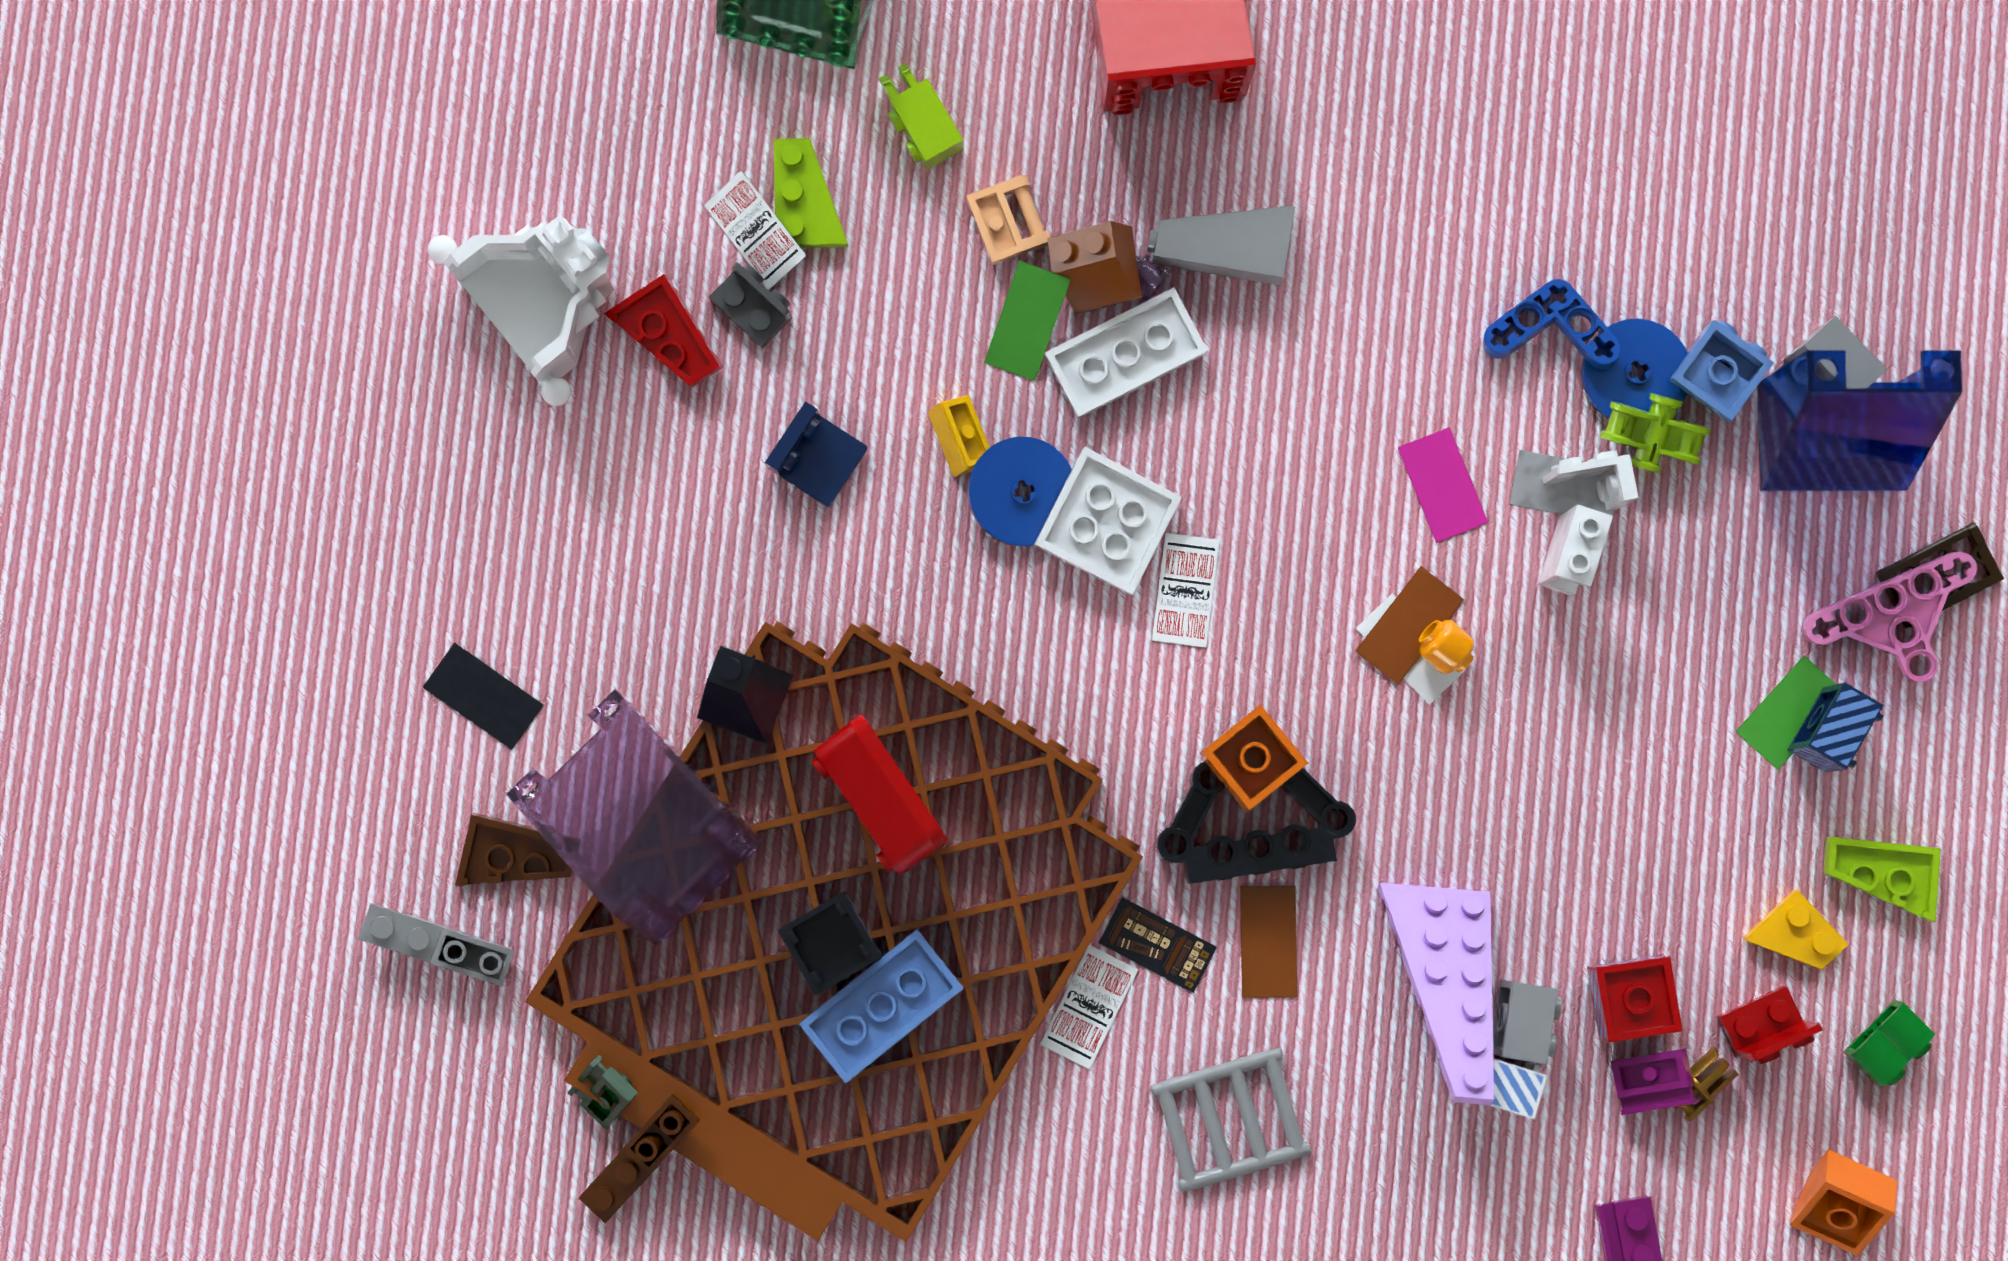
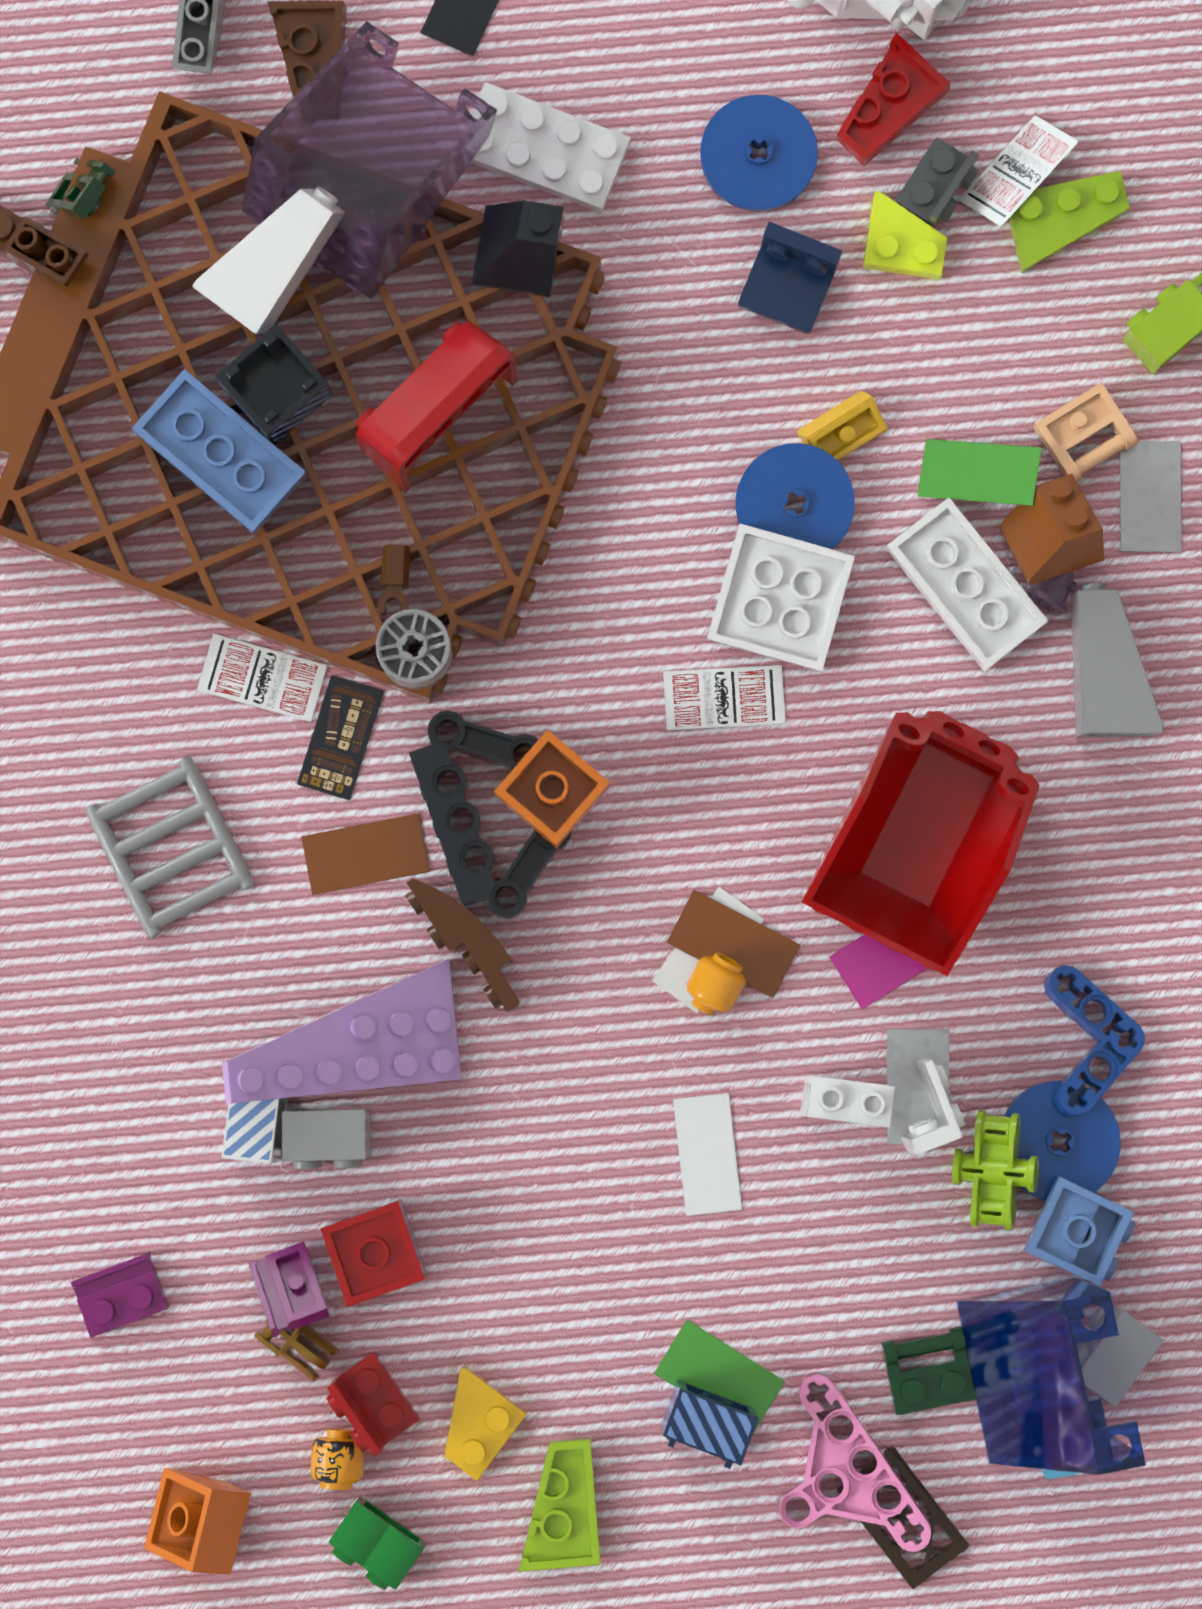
camera: 80 degrees right, 0 degrees up
none -> white slope [192,187,345,334]
none -> light orange head [310,1428,365,1490]
none -> light grey wheel [376,609,453,690]
none -> reddish brown bar [378,544,411,616]
none -> reddish brown slope [405,879,521,1012]
none -> white plate [456,82,631,213]
none -> white sticker [673,1093,742,1216]
none -> blue piece [700,95,818,211]
none -> red windscreen [801,711,1040,977]
none -> neon yellow wing [863,191,947,280]
none -> dark green plate [881,1326,976,1415]
none -> flat silver sticker [1120,441,1182,552]

